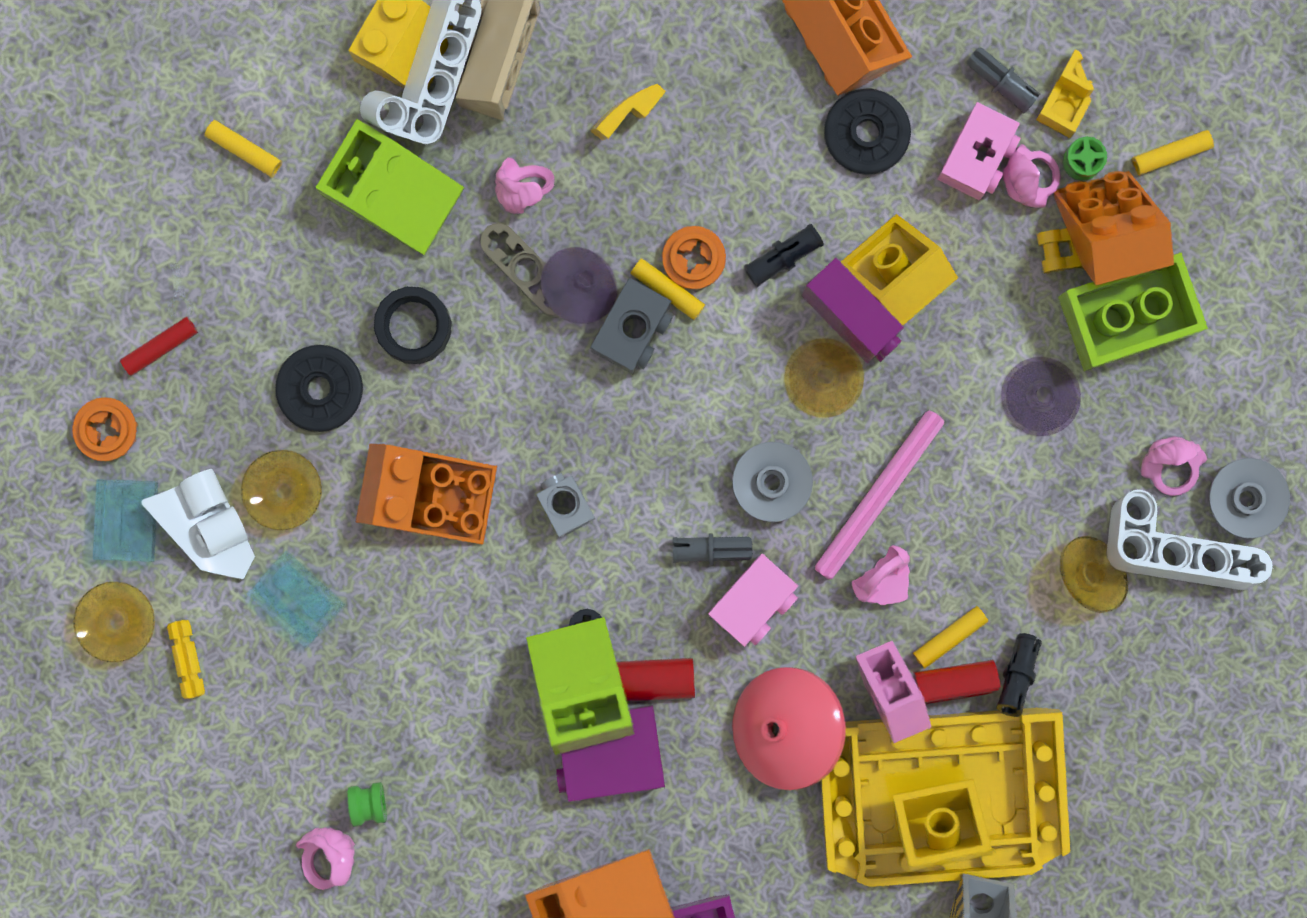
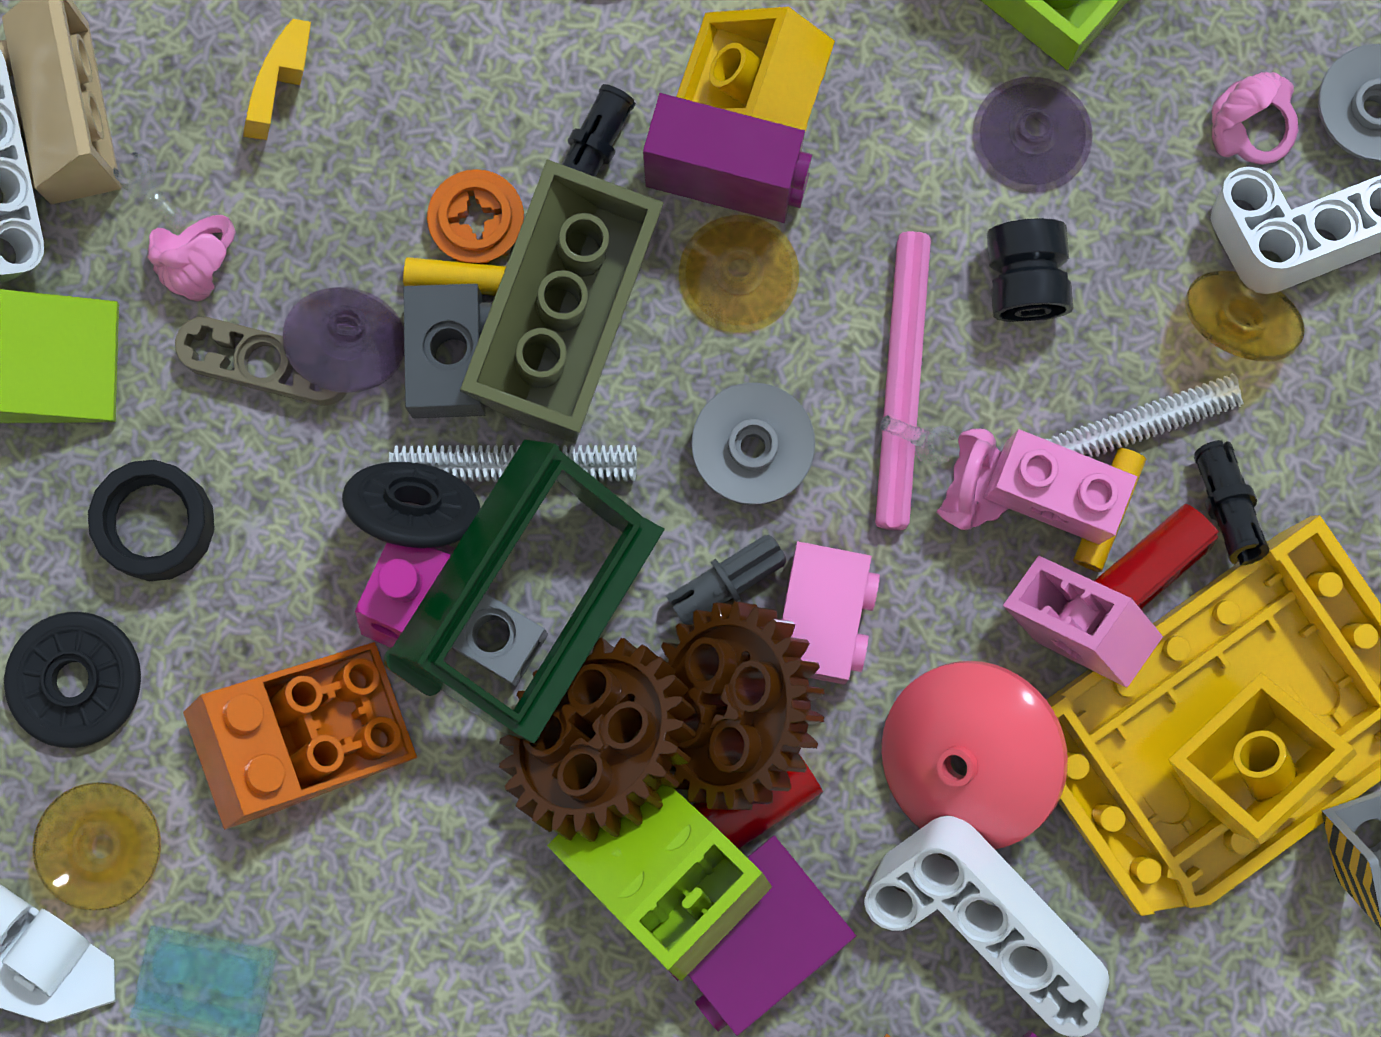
camera: 30 degrees left, 5 degrees down
none -> black wheel [342,462,480,548]
none -> dark pink torso [355,543,455,648]
none -> dark green piece [384,439,665,744]
none -> white axle [389,445,637,482]
none -> olive slope [460,159,664,444]
none -> reddish brown gear [499,637,696,842]
none -> reddish brown gear [661,601,825,810]
none -> white beam [864,816,1109,1037]
none -> clear hand [880,415,956,465]
none -> bright pink brick [984,429,1138,544]
none -> black wheel [987,218,1073,322]
none -> white axle [1045,373,1244,458]

